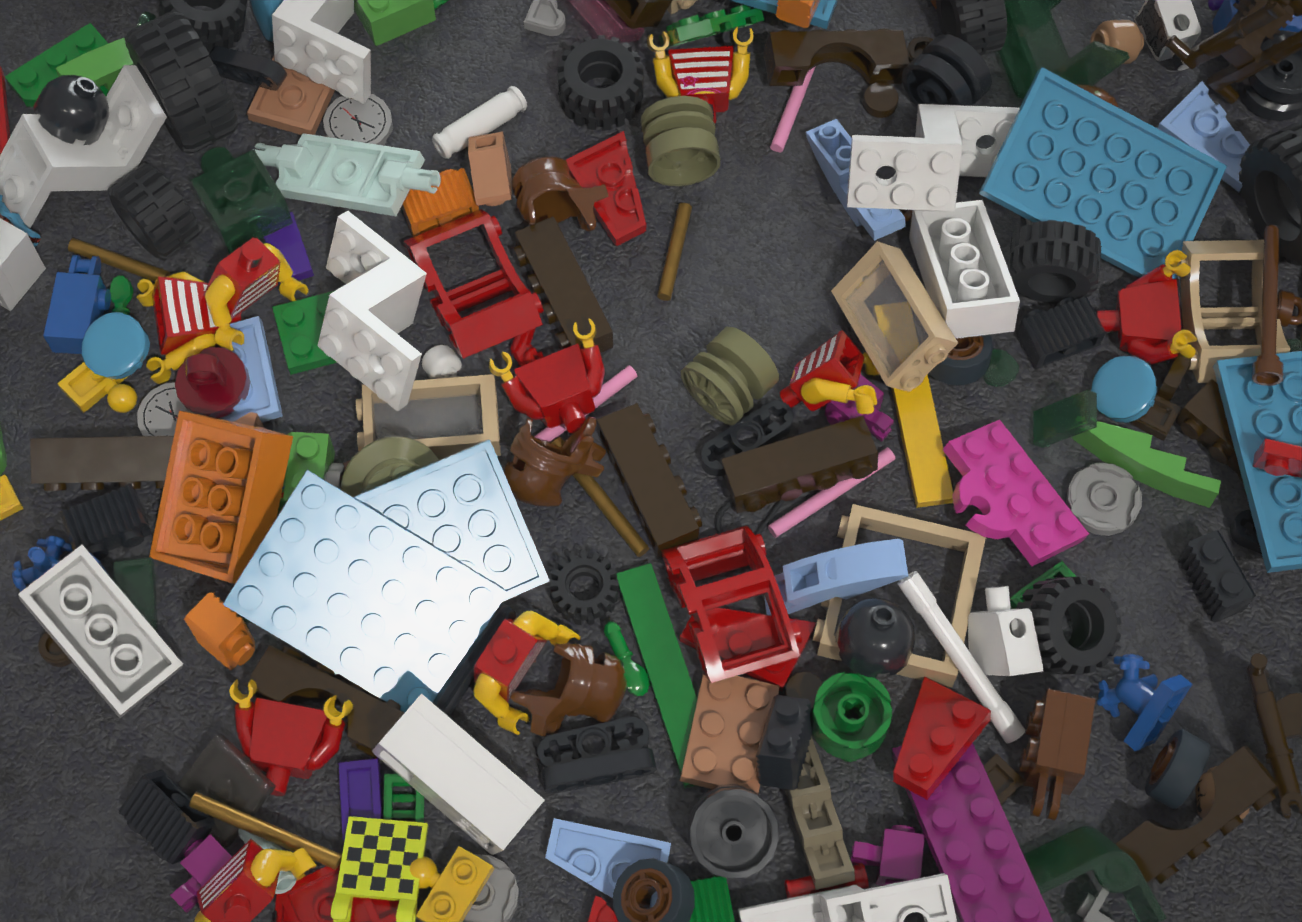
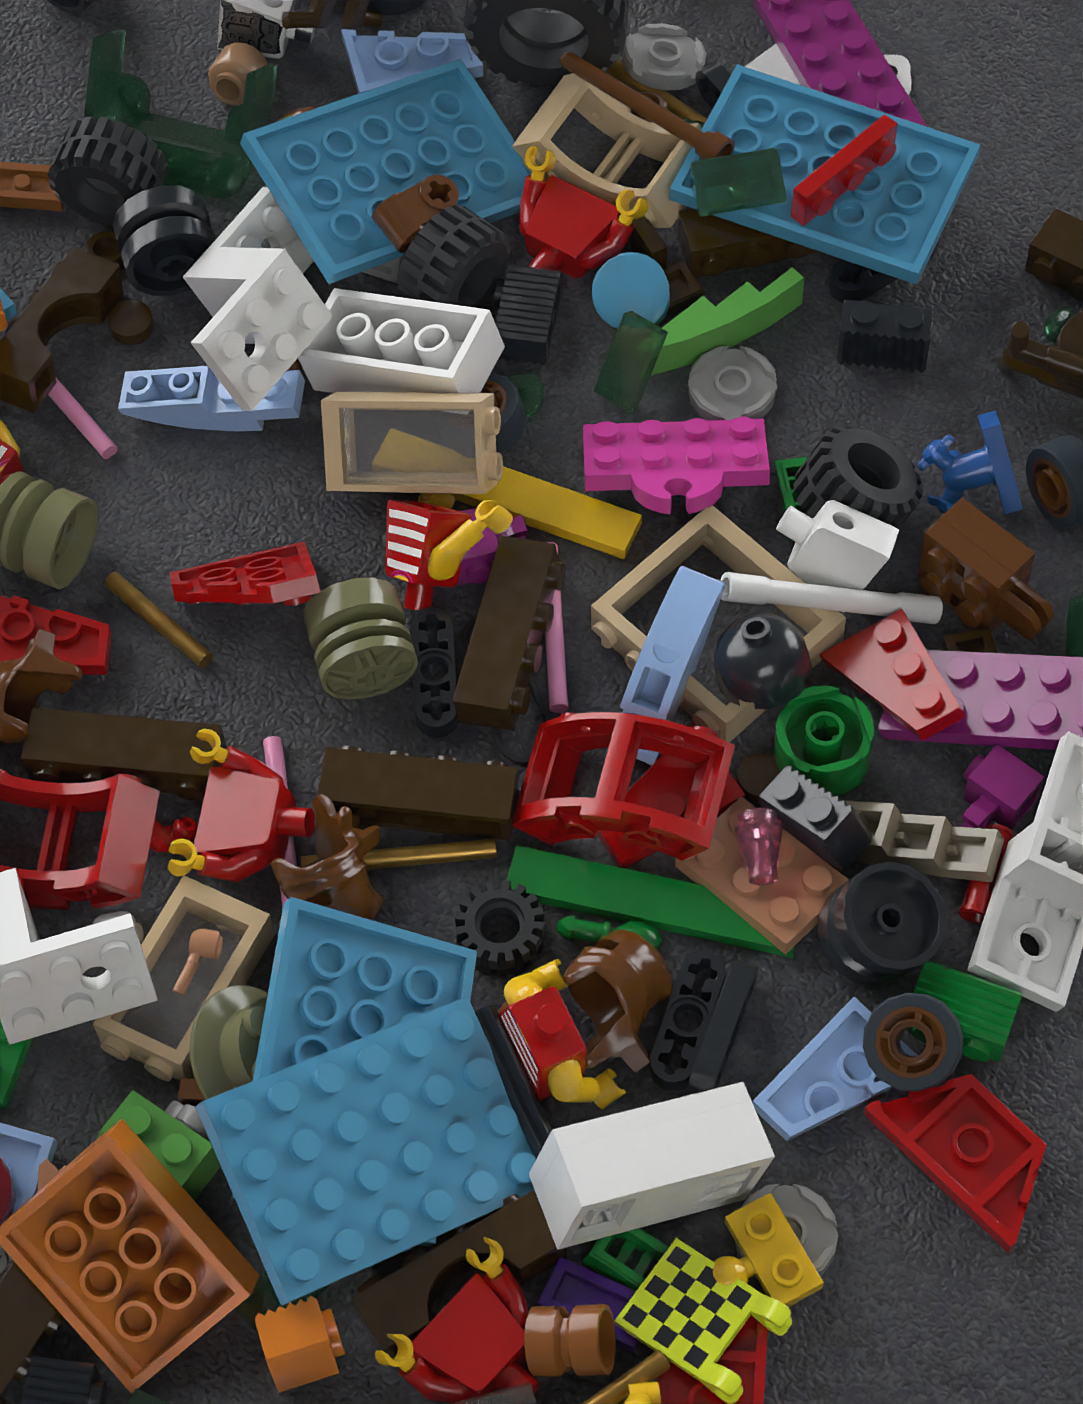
camera: 55 degrees left, 5 degrees down
none -> red plate [169,541,320,606]
none -> nougat hand [172,928,223,996]
none -> reddish brown piece [371,175,459,253]
none -> dark orange wheel [525,1304,616,1377]
none -> clear green slope [690,148,787,217]
none -> clear pink cone [734,808,783,886]

